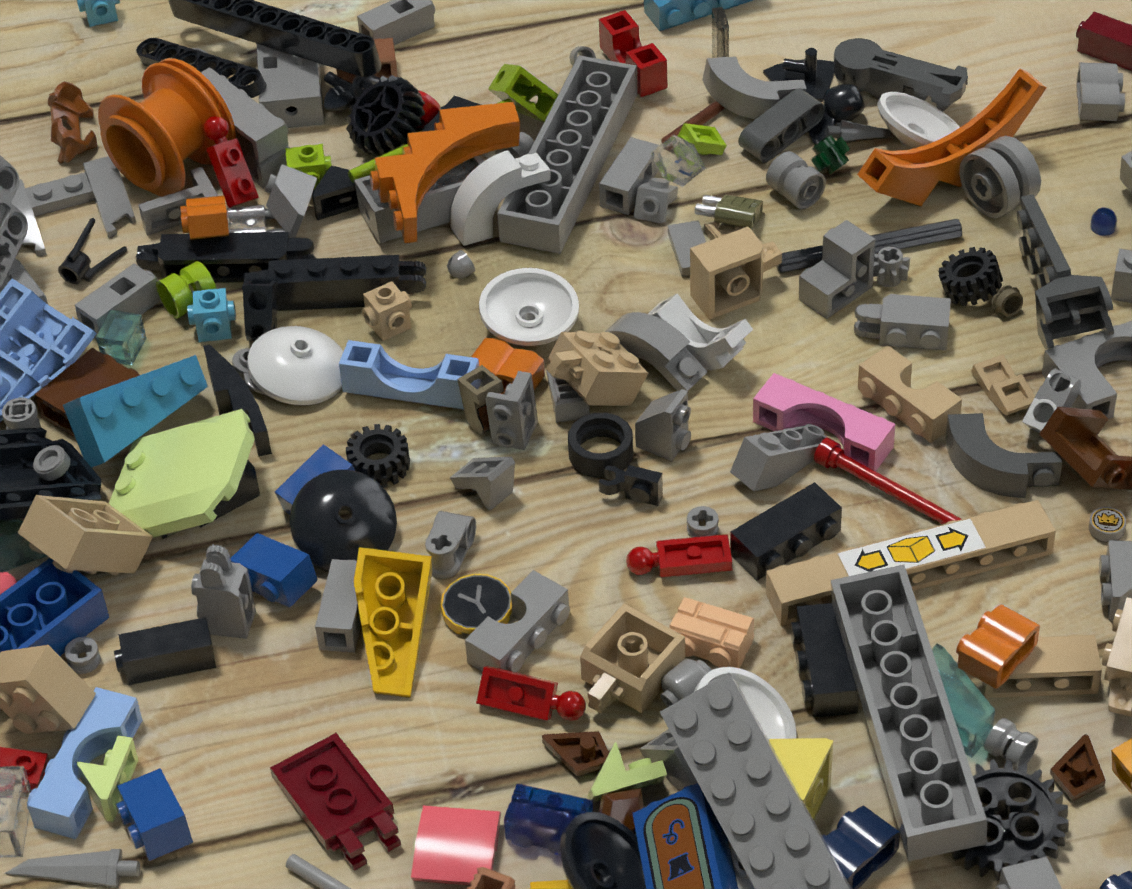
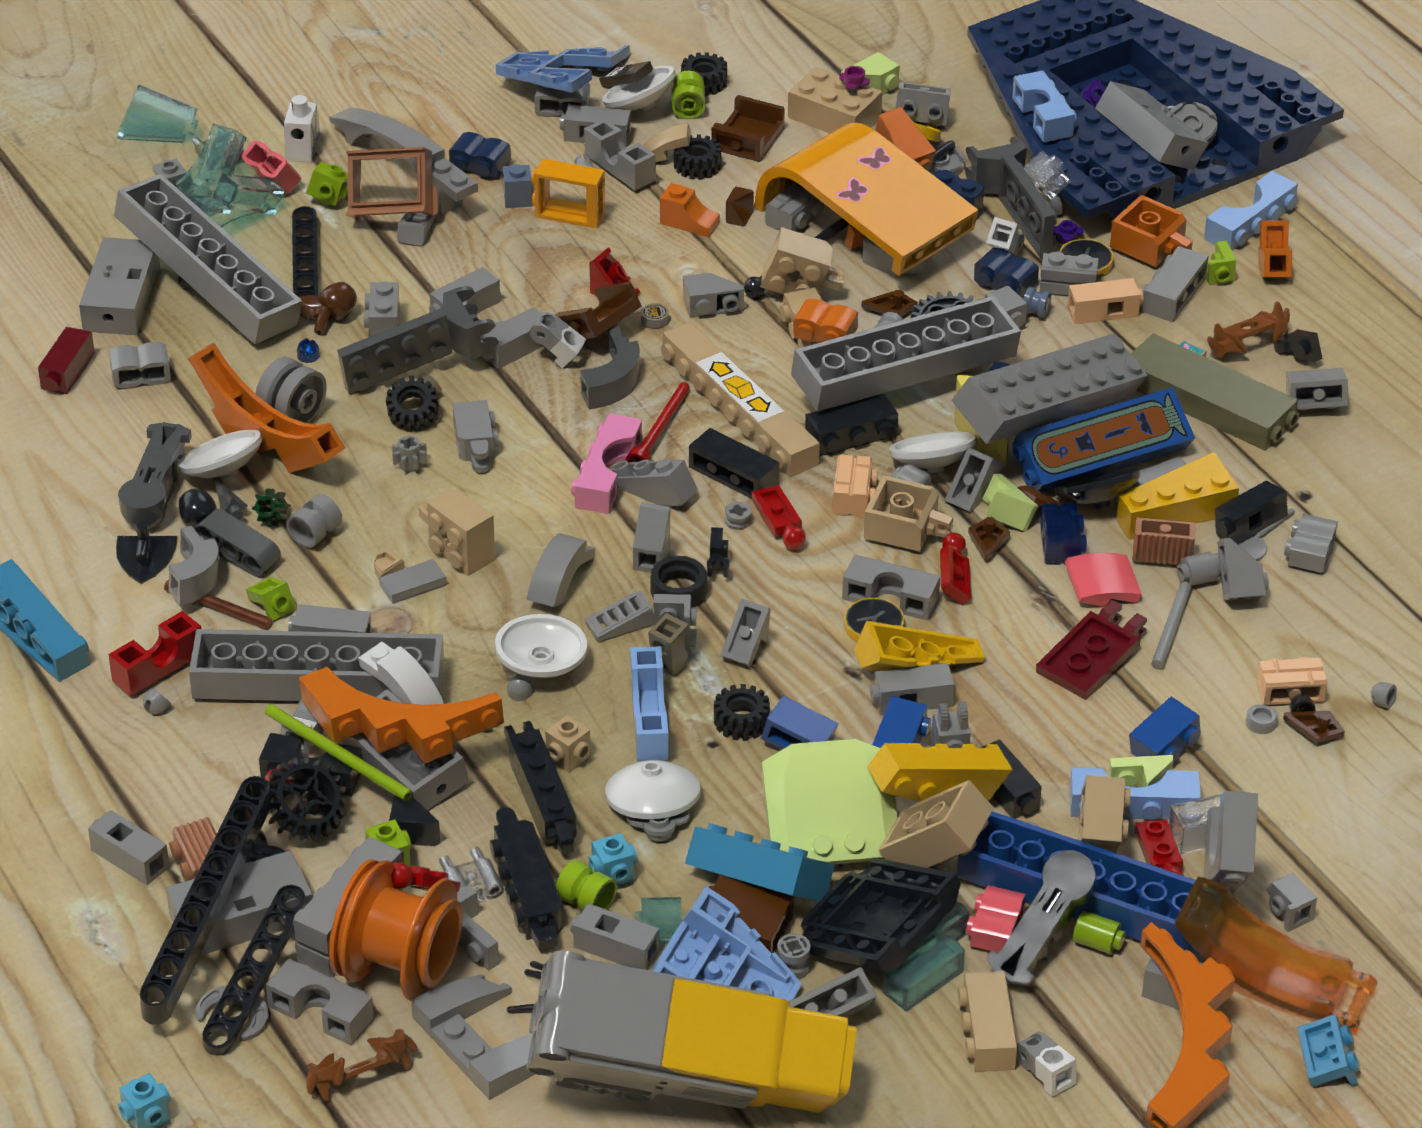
camera: 110 degrees left, 5 degrees down
light grey bar [4,849,140,888] -> none
light grey tile [33,445,70,481] -> none
orange brick [180,195,229,240] -> none
black slope [203,344,272,457] -> none
black leg [242,278,279,341] -> none
light grey slope [265,164,317,238] -> none
black dish [290,470,397,572] -> none
light grey piece [425,511,476,579] -> none
orange brick [471,338,545,394] -> none
lime torso [489,64,558,122] -> none
tan hinge [546,331,648,406] -> none
light grey bracket [634,178,678,223] -> none
white arch [648,293,753,370] -> none
clear brick [650,135,706,187] -> none
olive piece [694,194,763,228] -> none
clear smoke tile [712,7,729,58] -> none
black axle [776,219,962,273] -> none
light grey brick [799,220,875,319] -> none
tan arch [857,345,962,443] -> none
tan slope [971,354,1035,415] -> none
none -> yellow wedge [867,743,1013,802]

